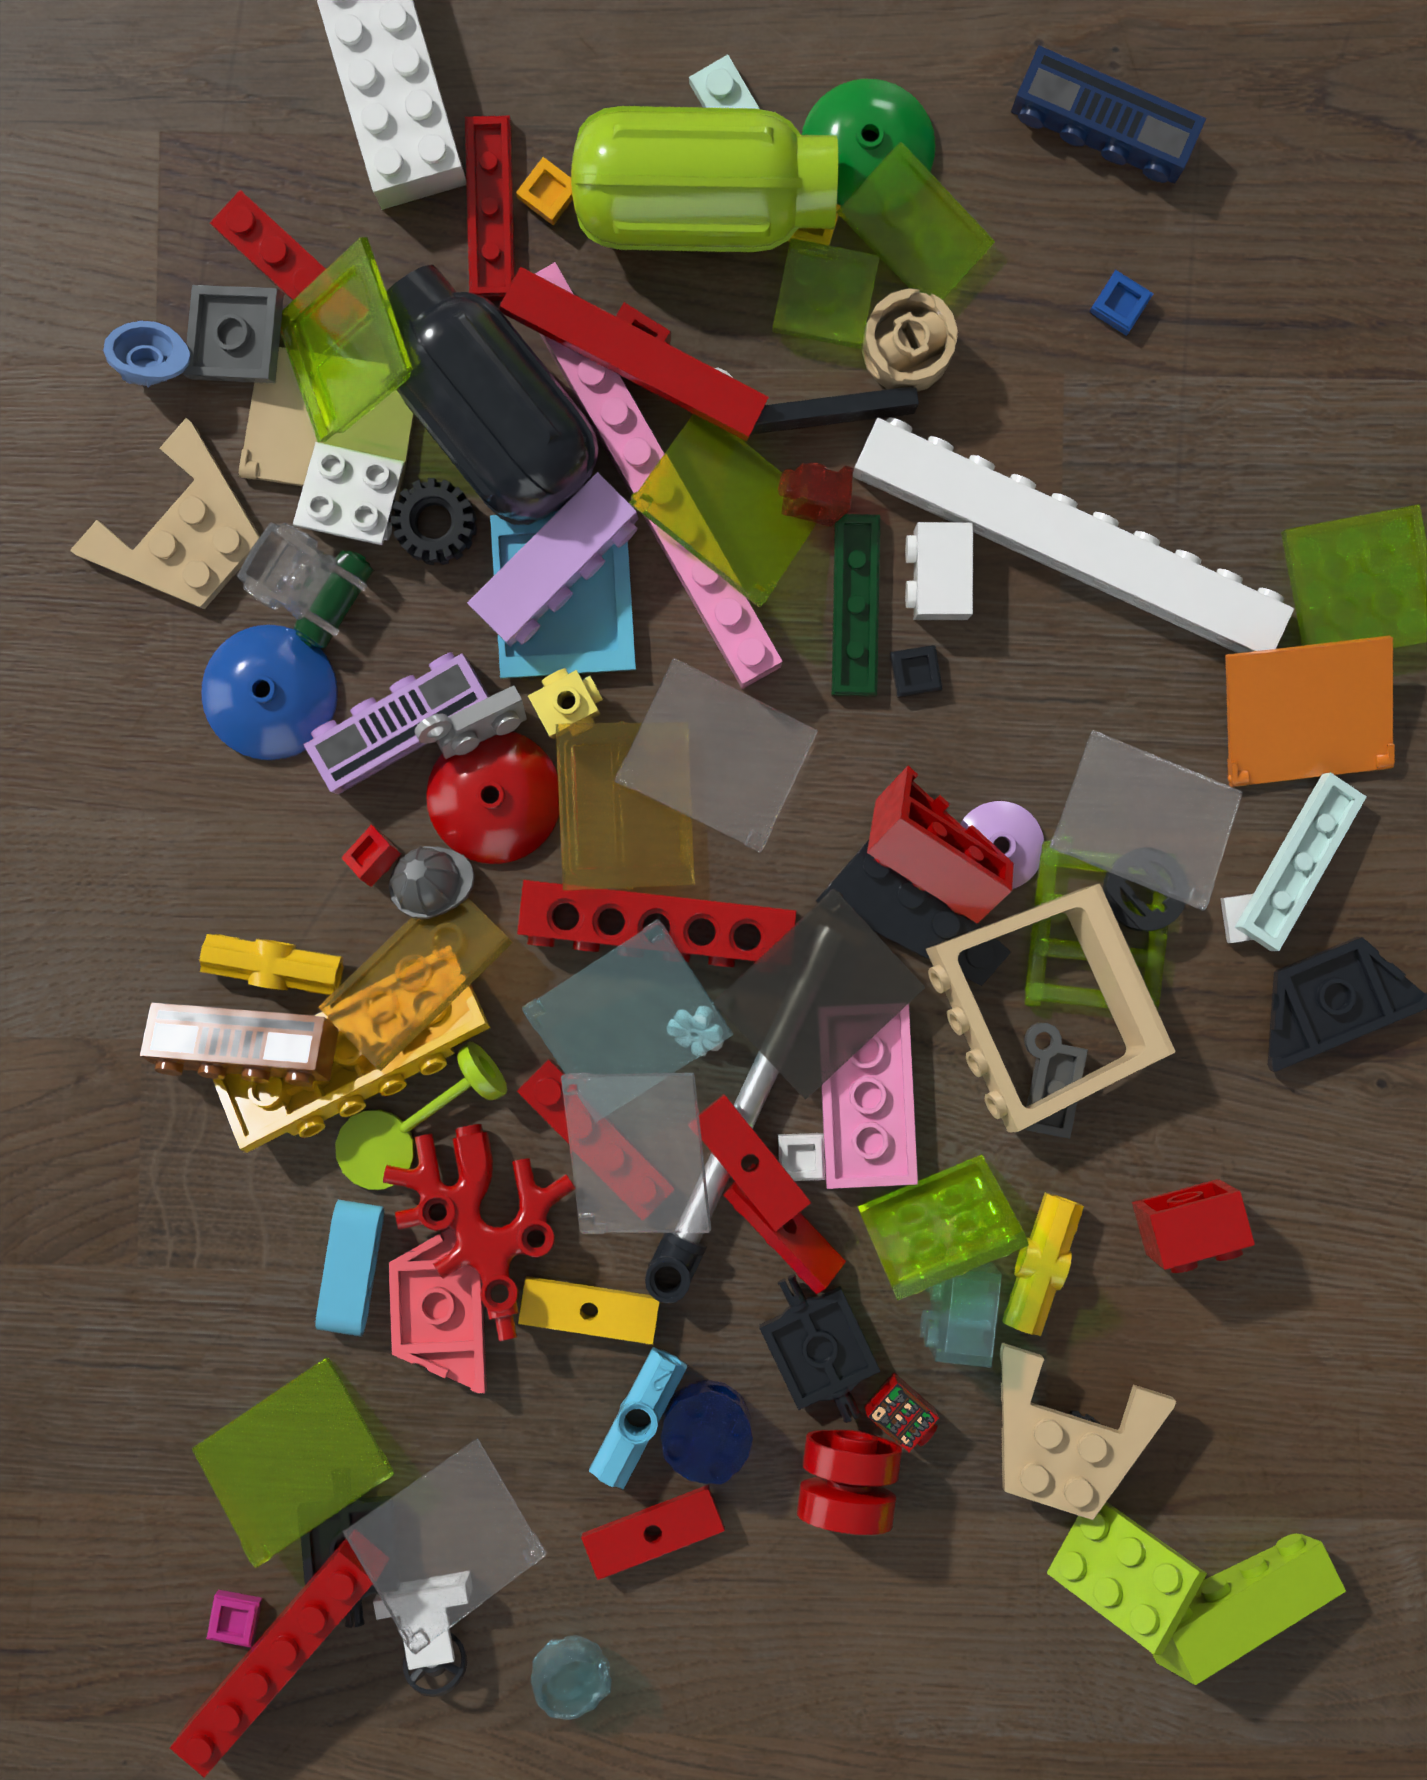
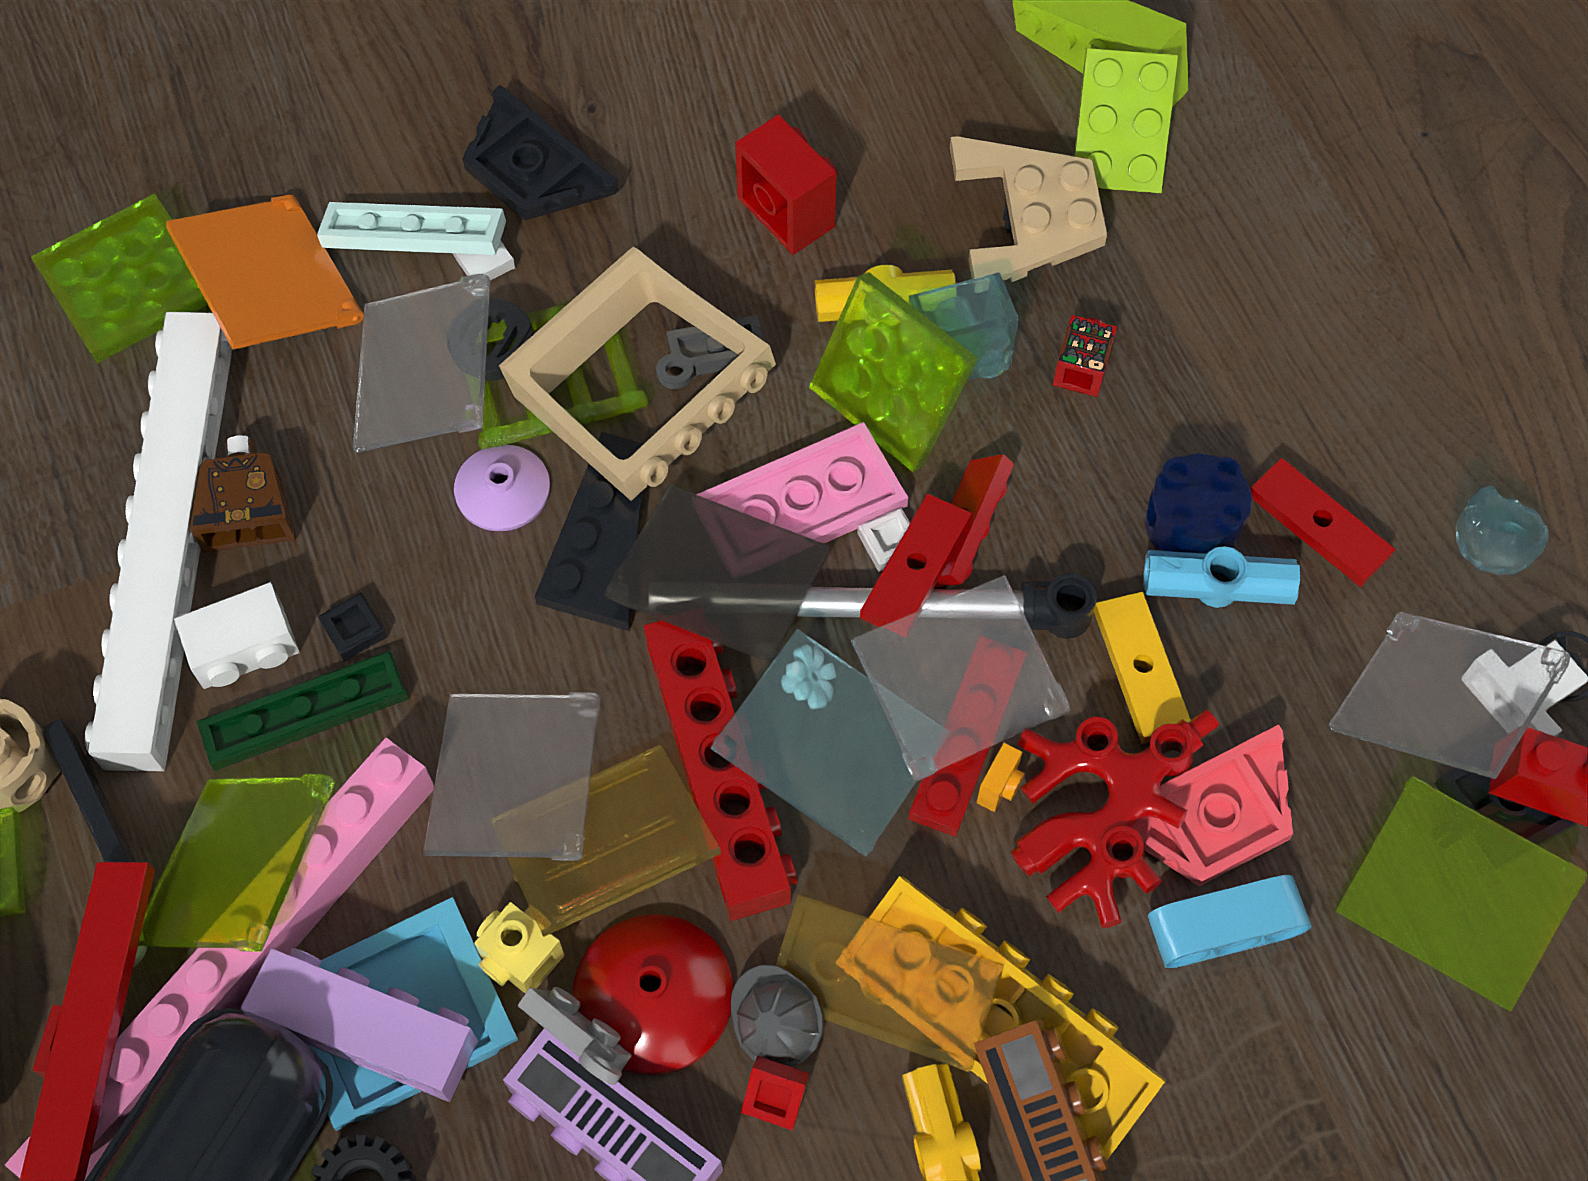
camera: 110 degrees left, 25 degrees down
lime piece [335,1042,508,1190] -> none
black plate [759,1274,881,1423] -> none
clear red brick [778,463,853,527] -> none
red wheel [797,1430,902,1535] -> none
red wedge [867,765,1014,924] -> none
none -> reddish brown torso [190,435,296,553]
none -> light orange plate [977,743,1025,812]

